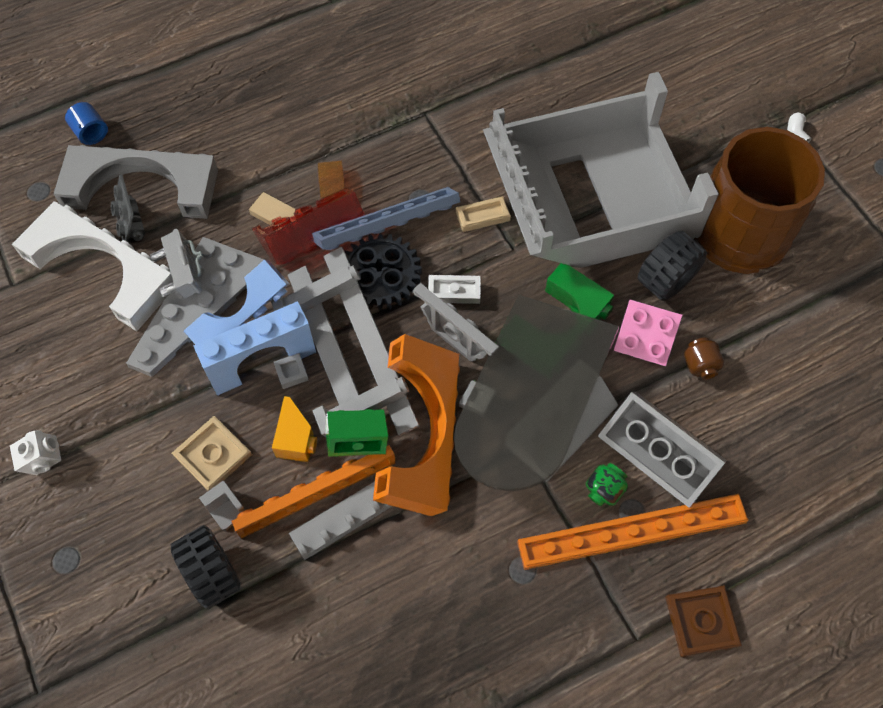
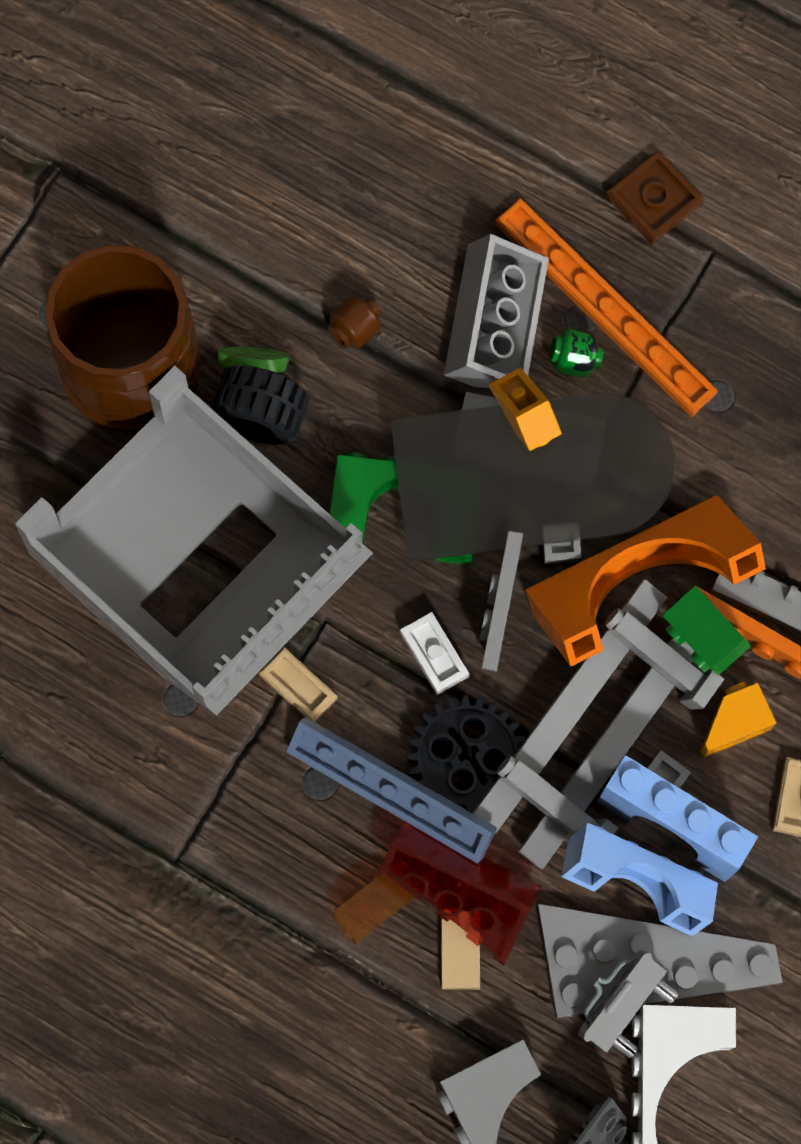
camera: 125 degrees left, 10 degrees up
bright pink plate [614,300,682,366] -> none
none -> bright green tile [217,347,289,373]
none -> light orange slope [489,367,562,451]

